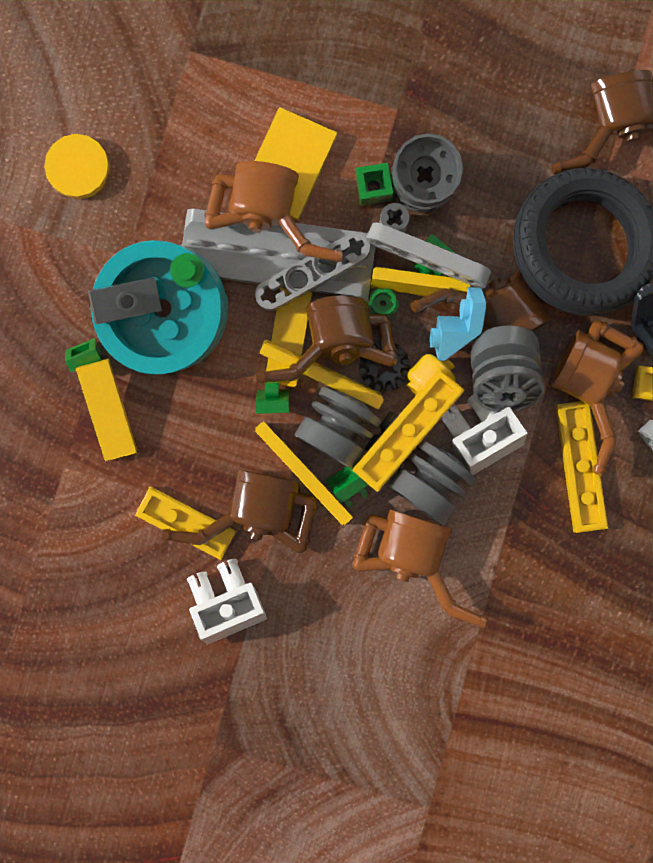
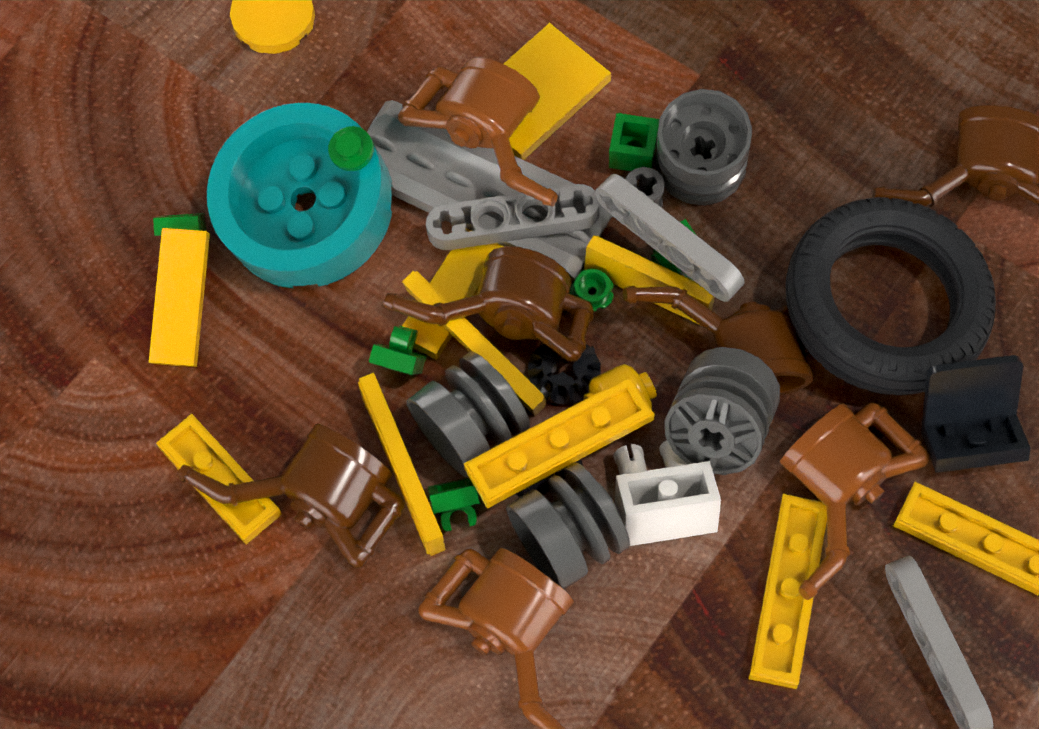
camera: 20 degrees right, 20 degrees down
dark grey plate [88,277,162,324] -> none
white brick [187,559,267,645] -> none
medium azure slope [430,287,486,361] -> none

